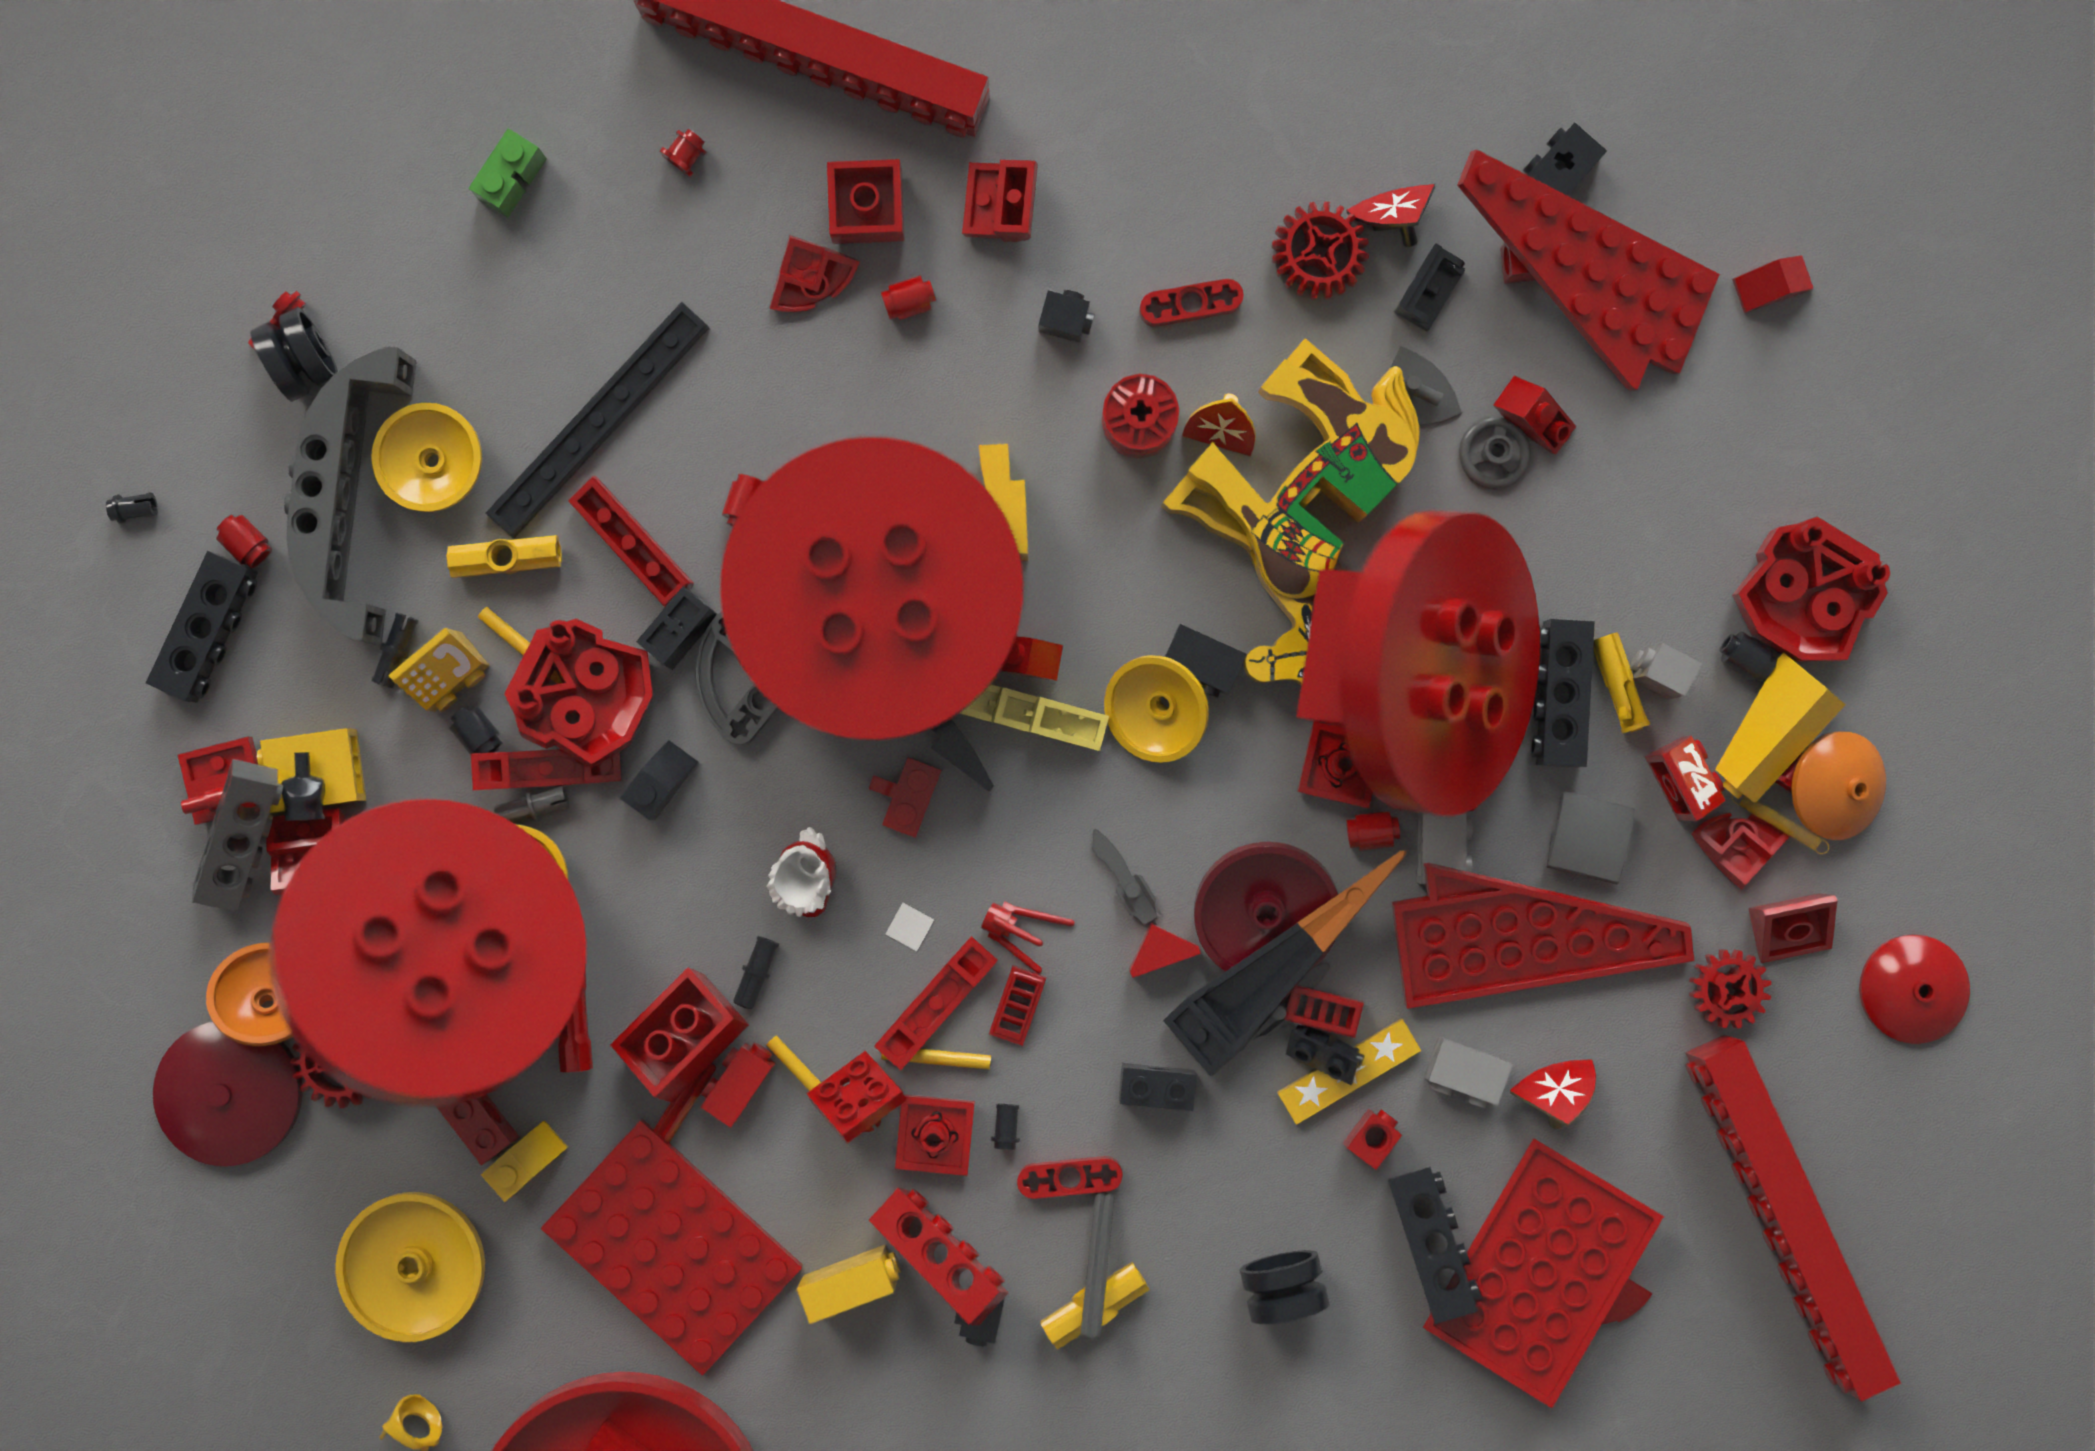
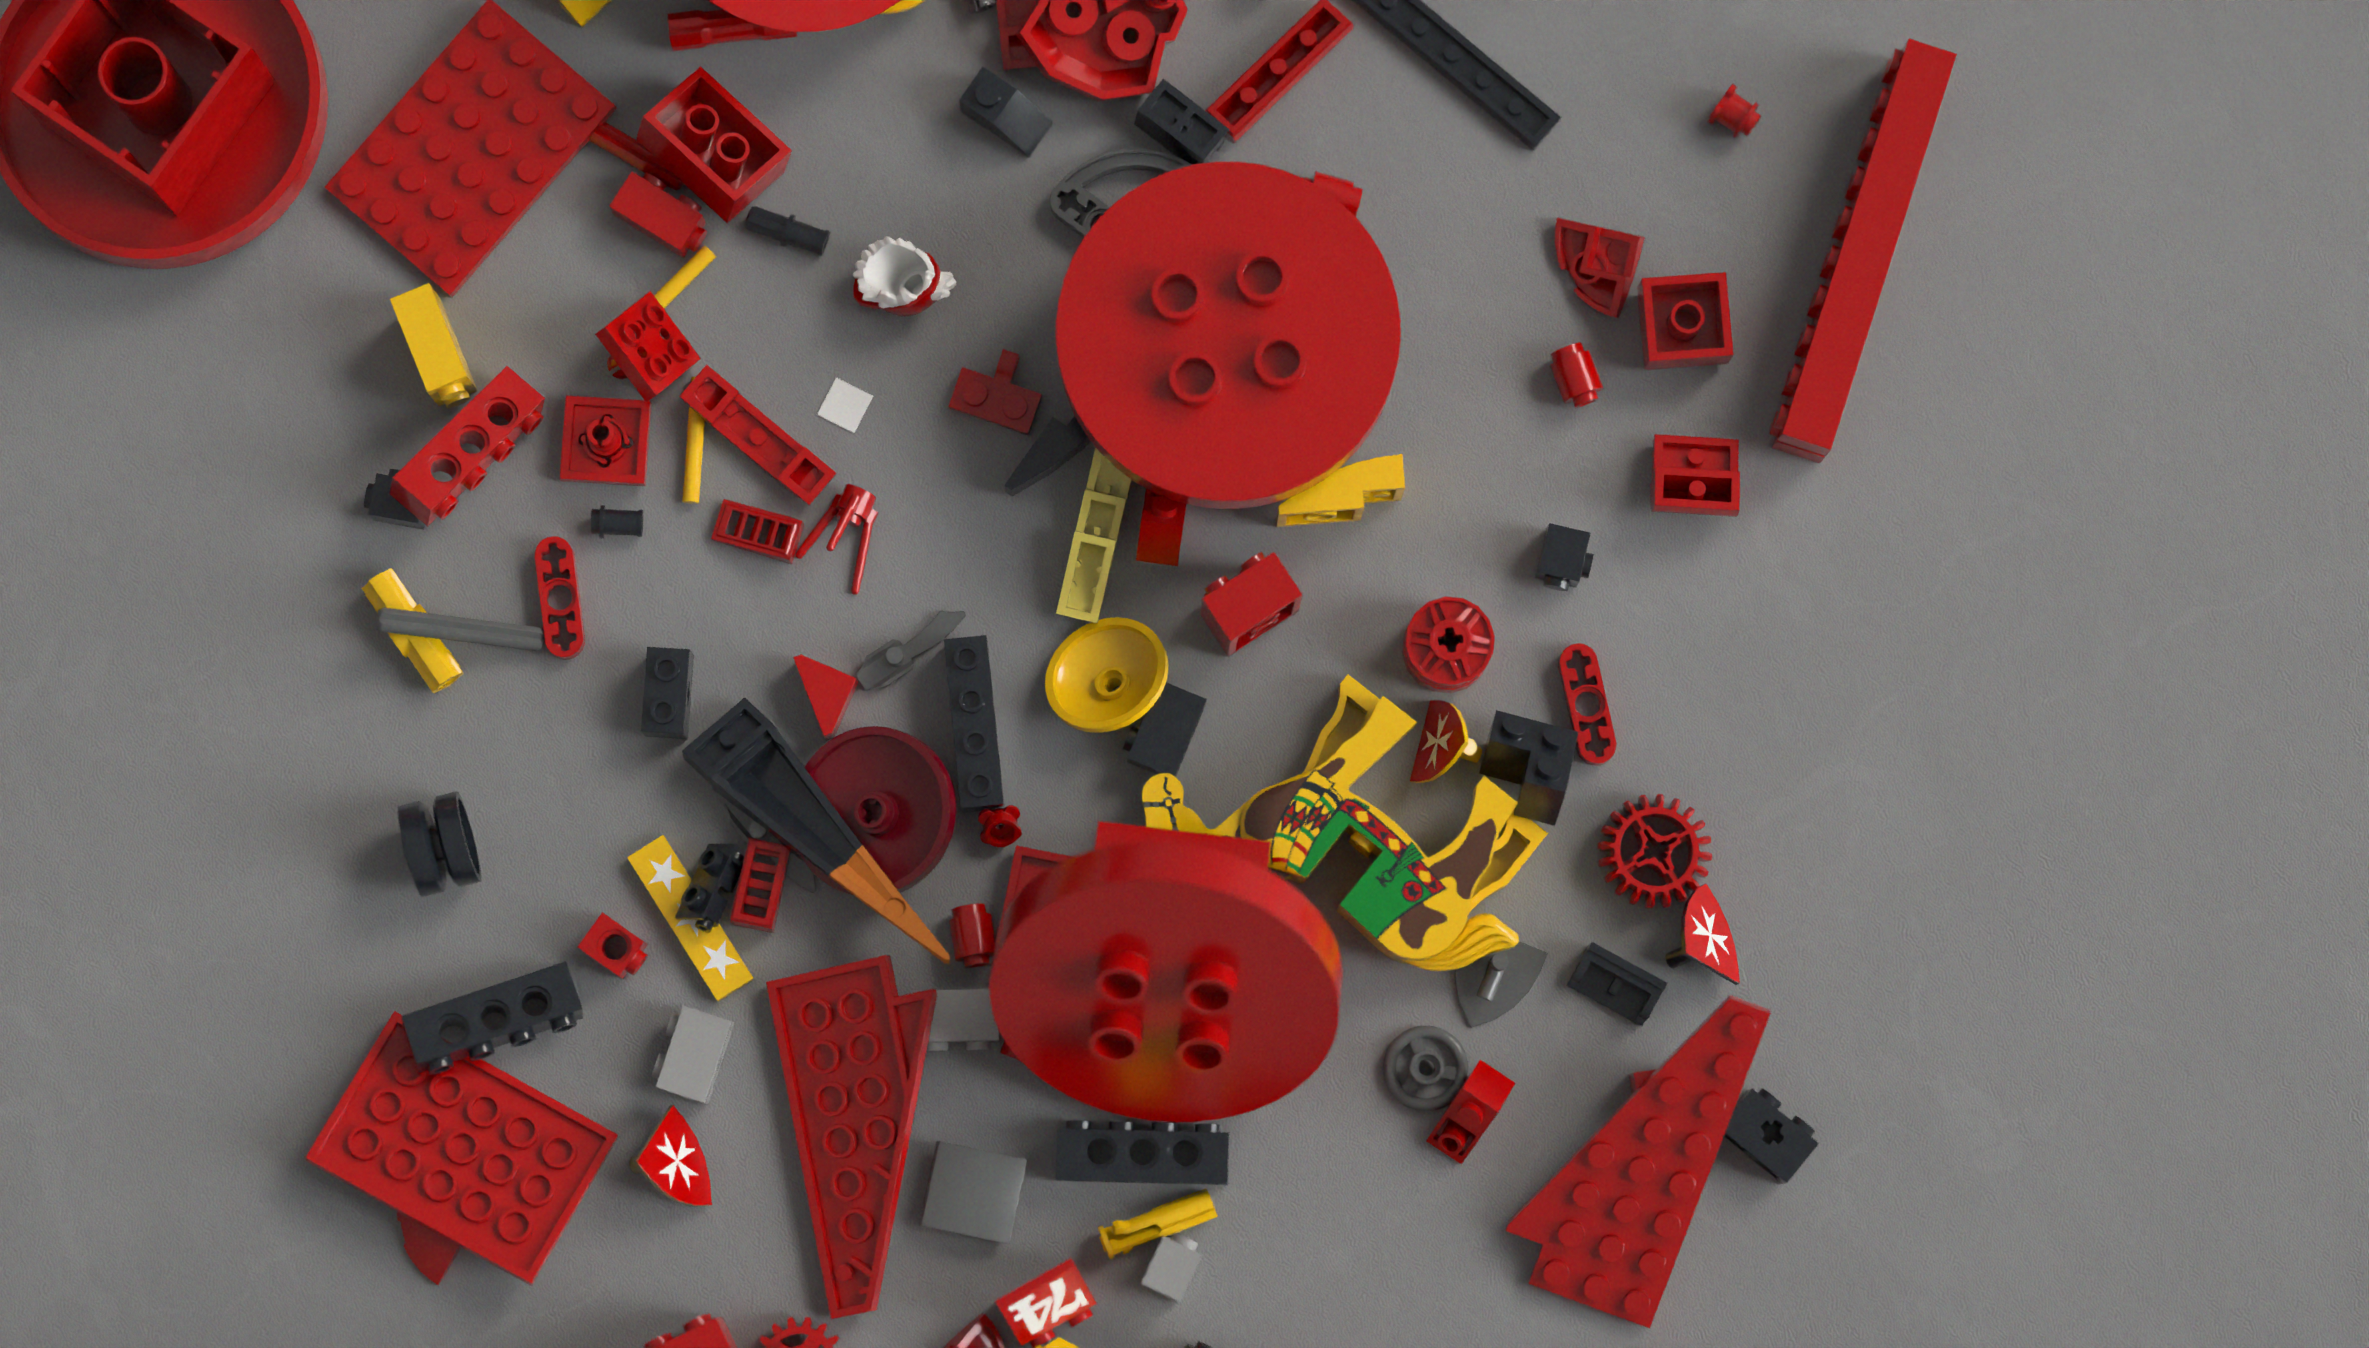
camera: 85 degrees right, 5 degrees down
none -> black brick [944,635,1005,813]
none -> red plate [978,805,1022,847]
none -> red brick [1200,552,1303,657]
none -> black brick [1479,710,1578,826]

